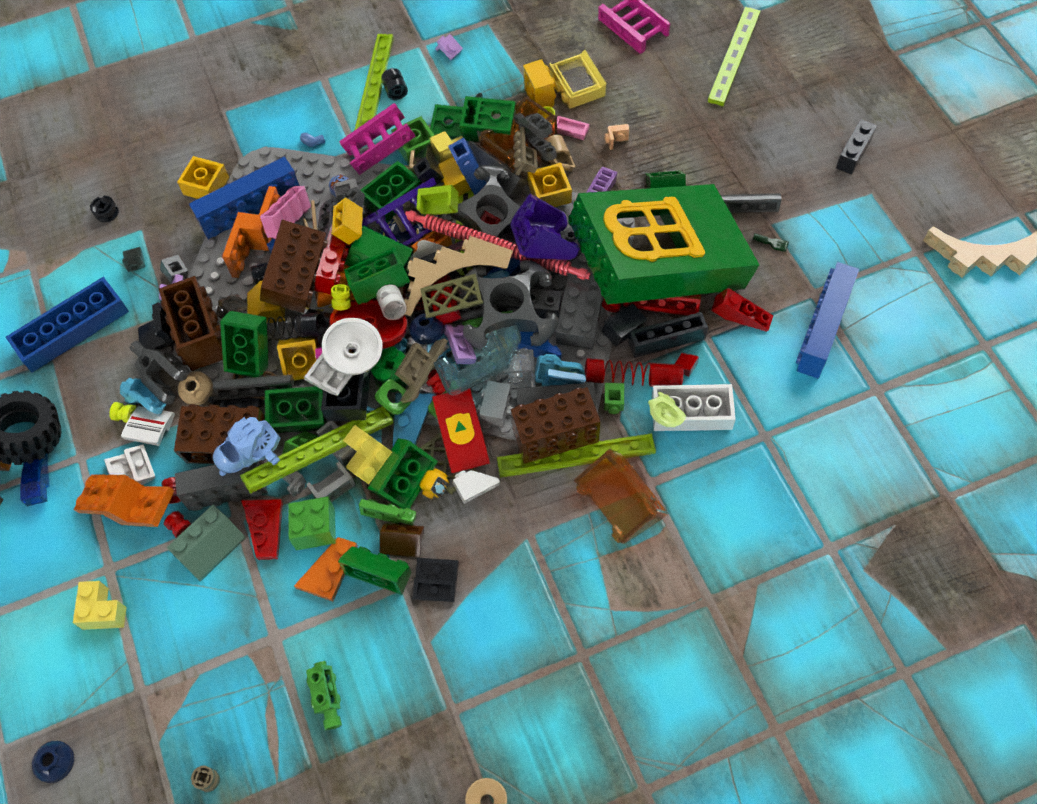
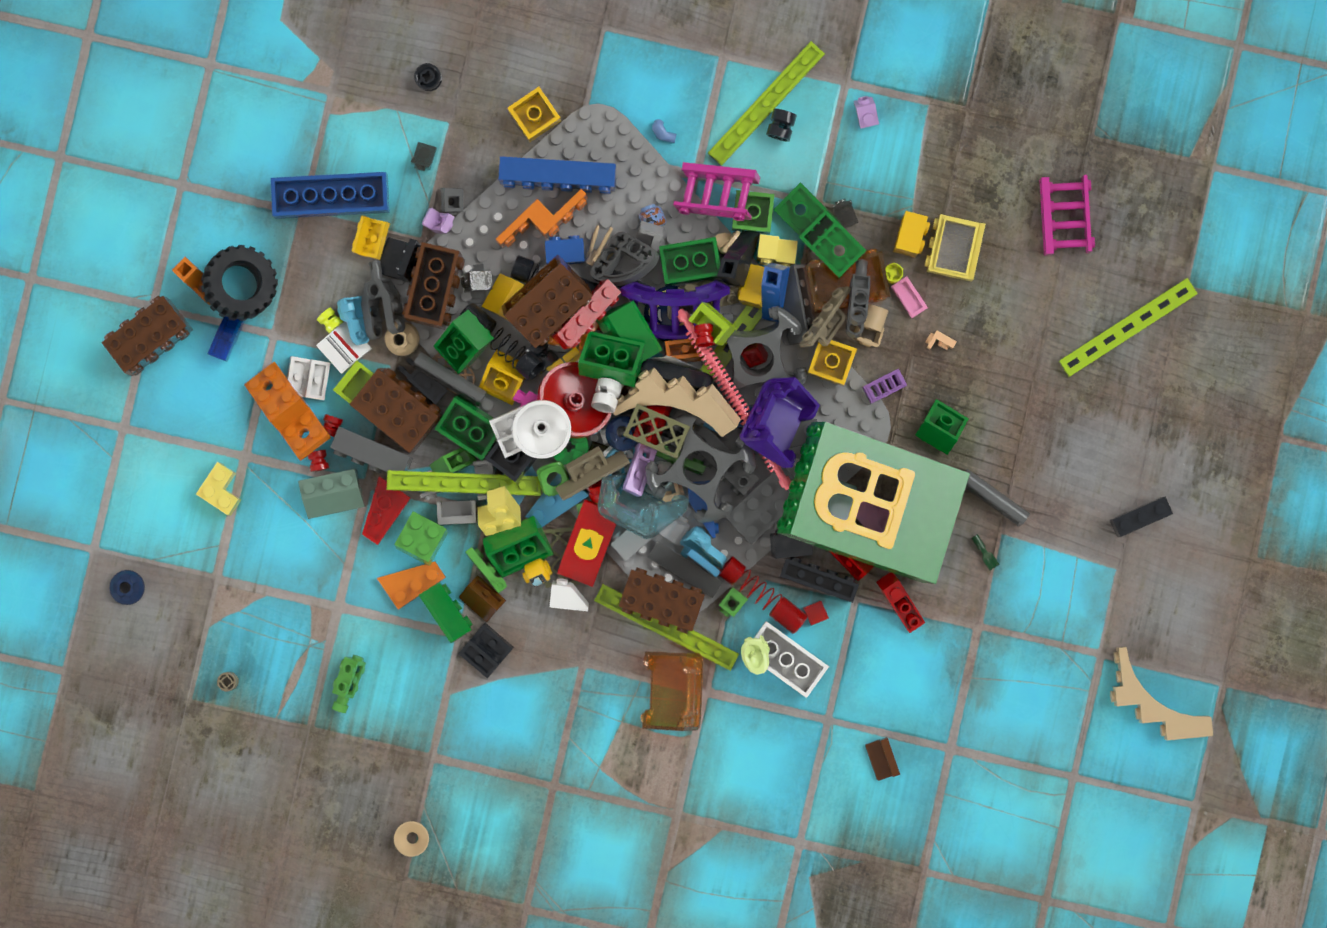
camera: 35 degrees right, 25 degrees up
light blue helmet [213,417,281,476] -> none
bright pink brick [260,186,311,239] -> none
neon yellow wheel [331,284,351,311] -> none
yellow brick [332,197,363,245] -> none
brick [795,262,859,379] -> none
none -> lime panel [333,360,374,403]
none -> yellow bracket [352,215,390,260]
none -> red wheel [694,324,715,347]
none -> reddish brown panel [865,737,900,781]

